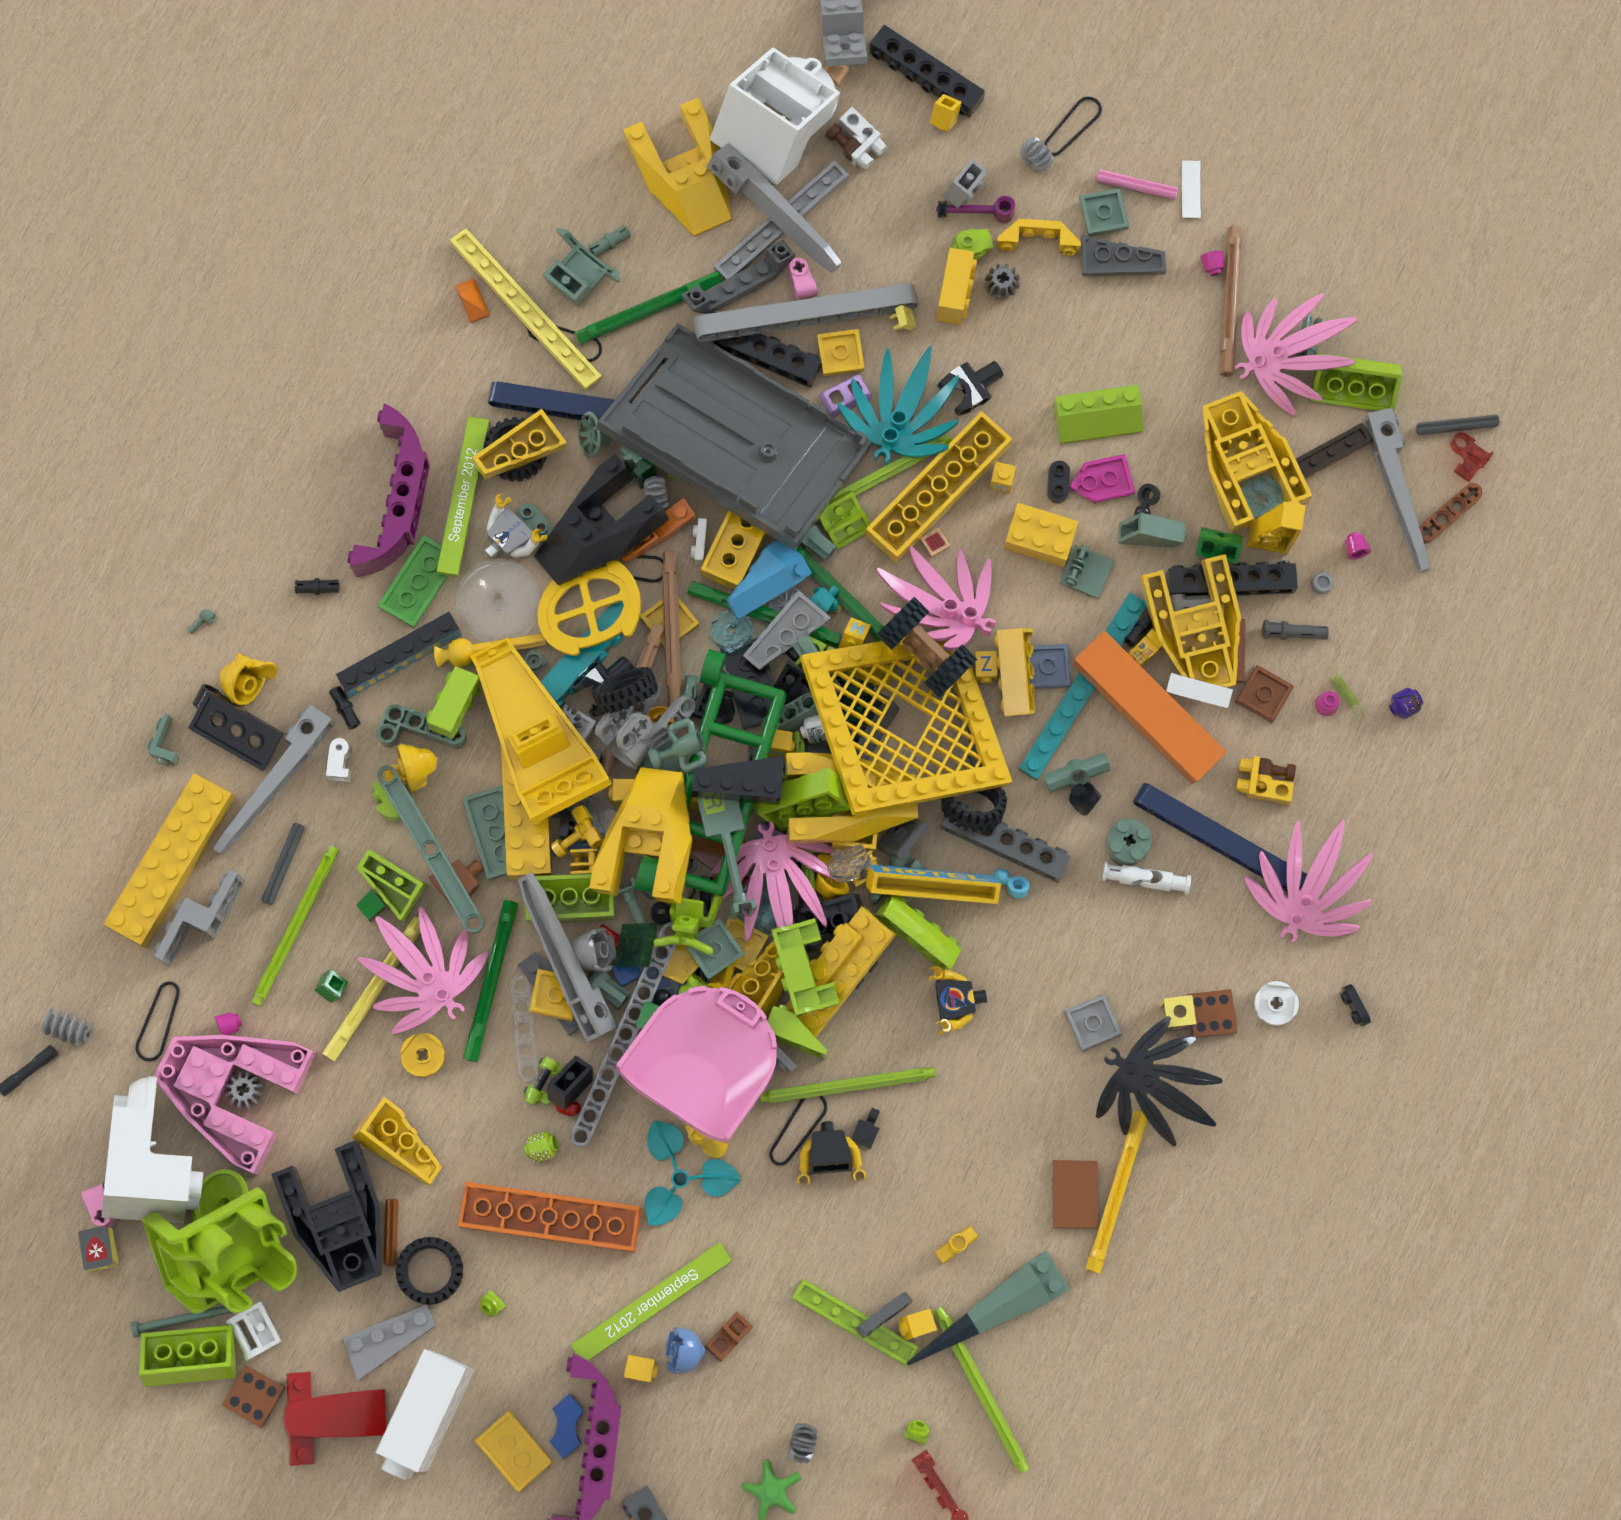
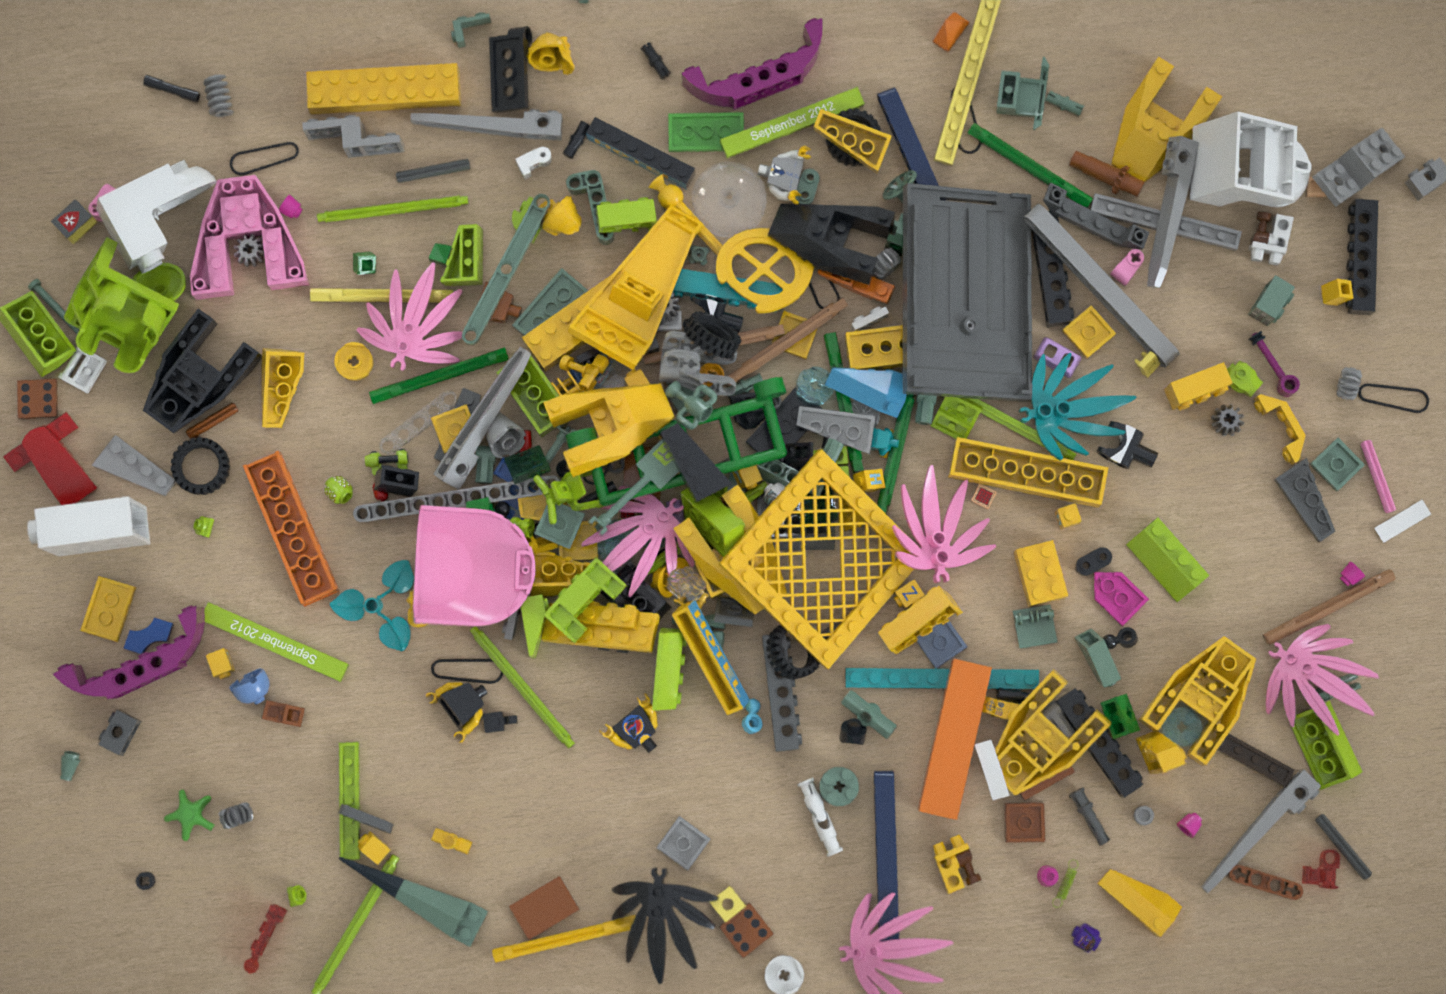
camera: 60 degrees right, 5 degrees up
black plate [876,596,977,698] -> none
light grey brick [942,158,987,208] -> none
none -> dark orange gear [1069,150,1145,197]
none -> yellow wedge [1097,869,1182,937]
none -> sand green brick [1248,275,1295,326]

